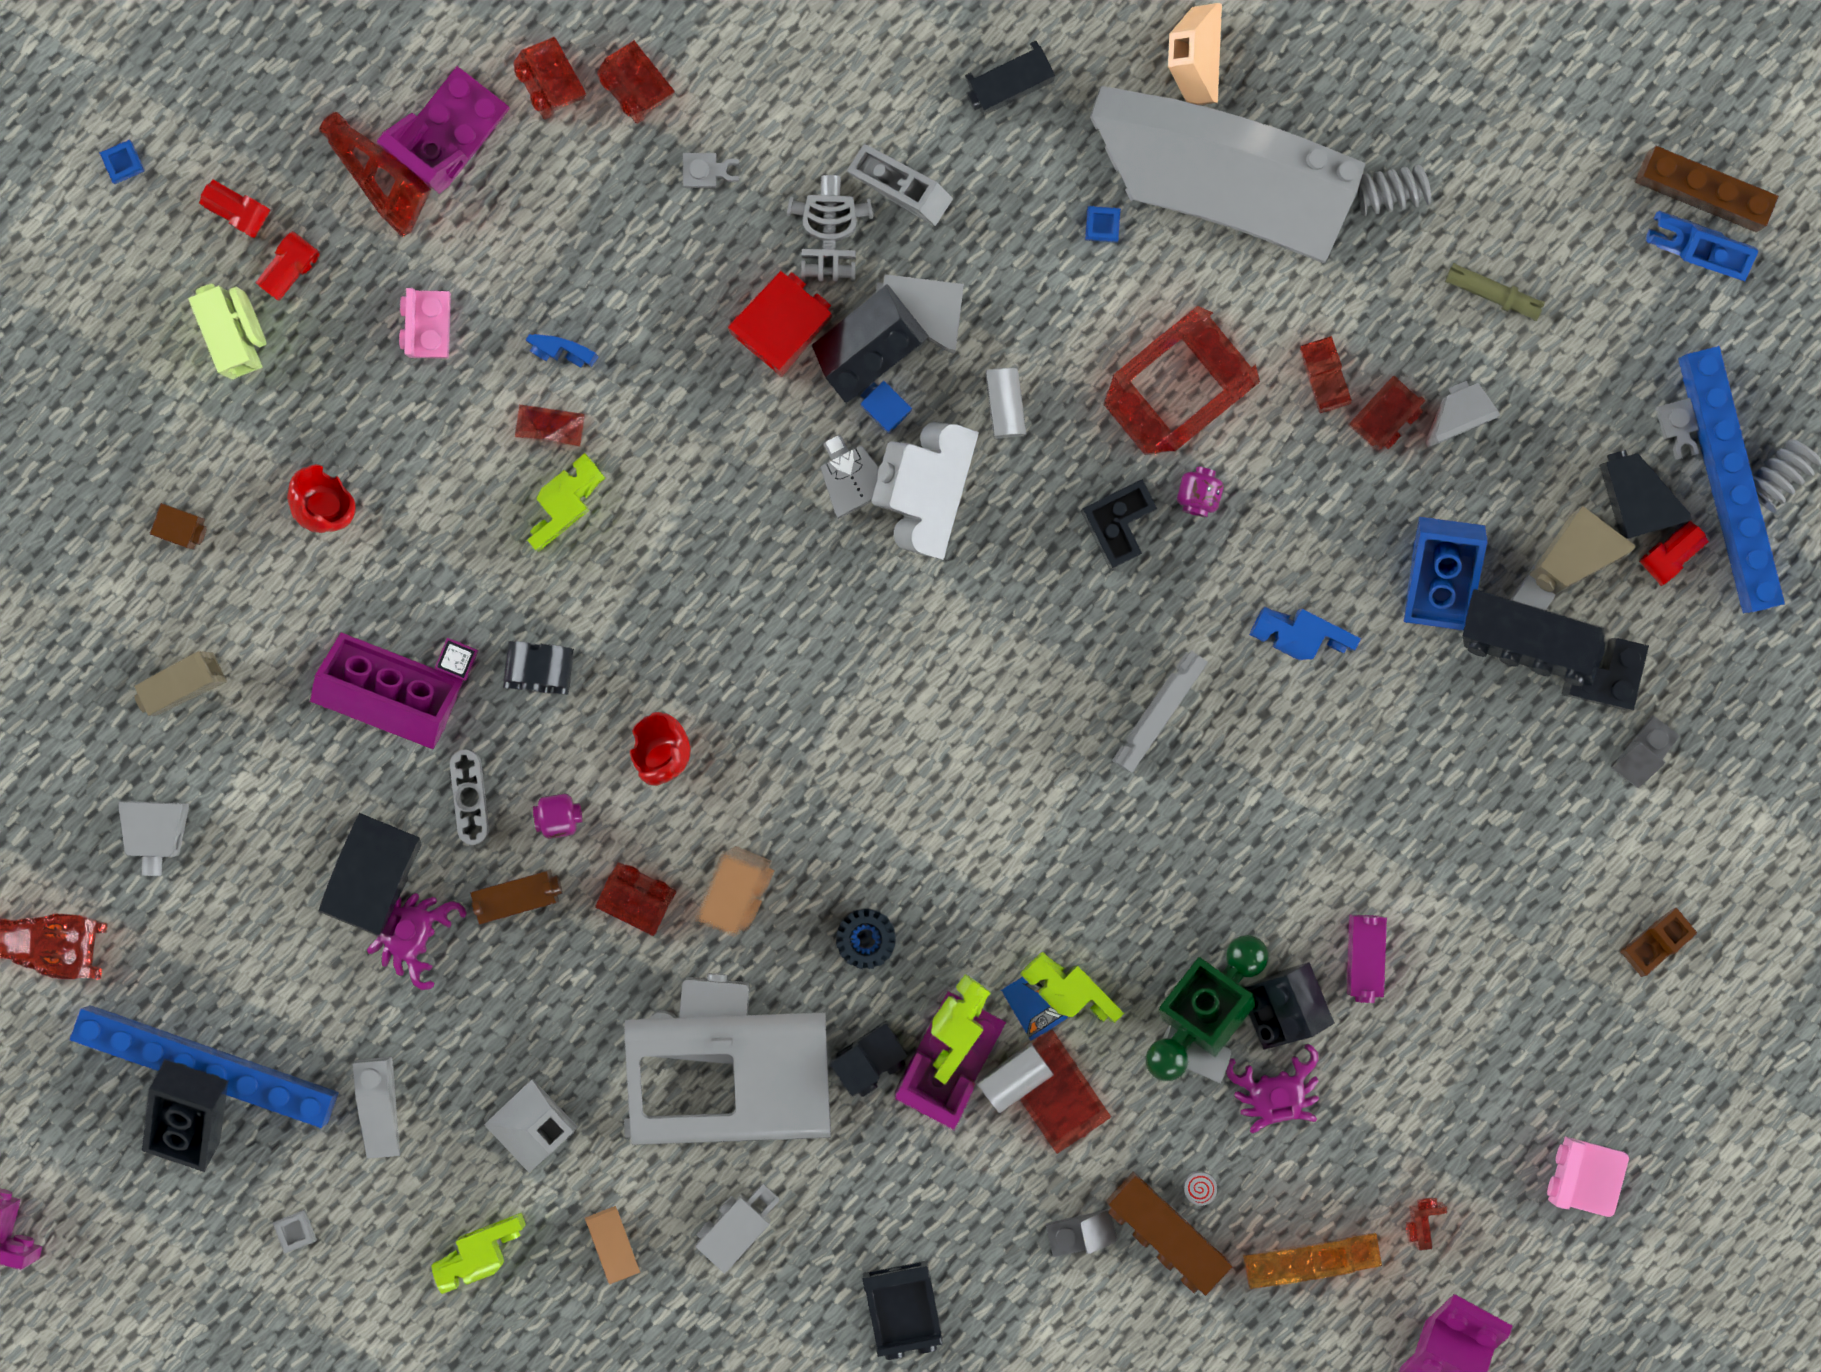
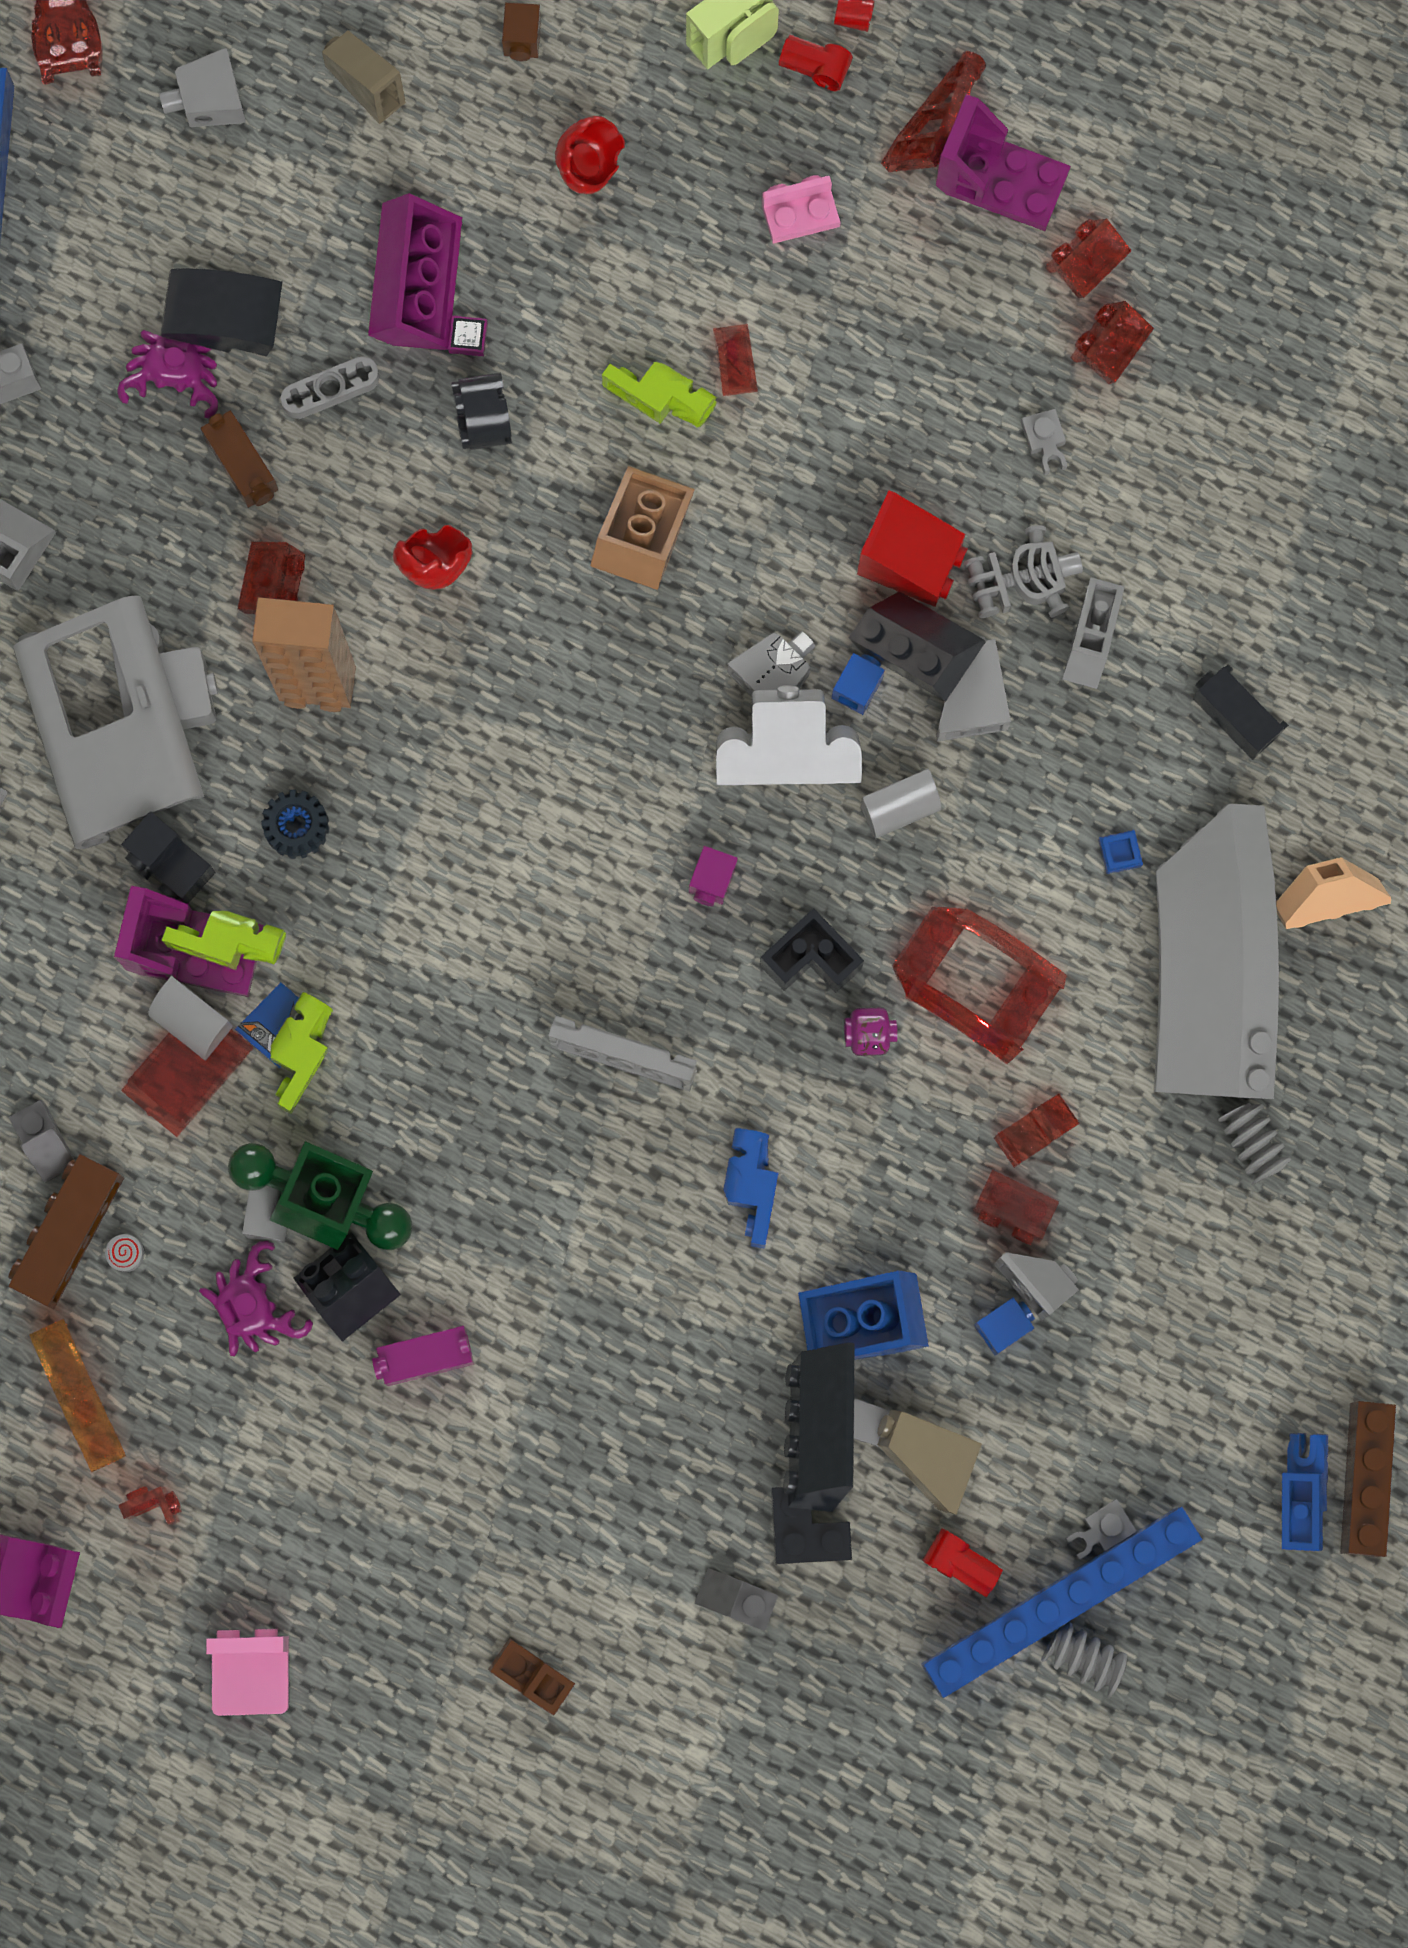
camera: 70 degrees right, 10 degrees down
blue slope [526,334,599,368] -> none
magenta head [533,793,583,839] -> none
olive pin [1445,262,1545,321] -> none
black slope [1599,450,1692,539] -> none
none -> medium nougat slope [590,466,695,590]
none -> magenta brick [689,846,738,907]
none -> blue brick [974,1297,1035,1356]

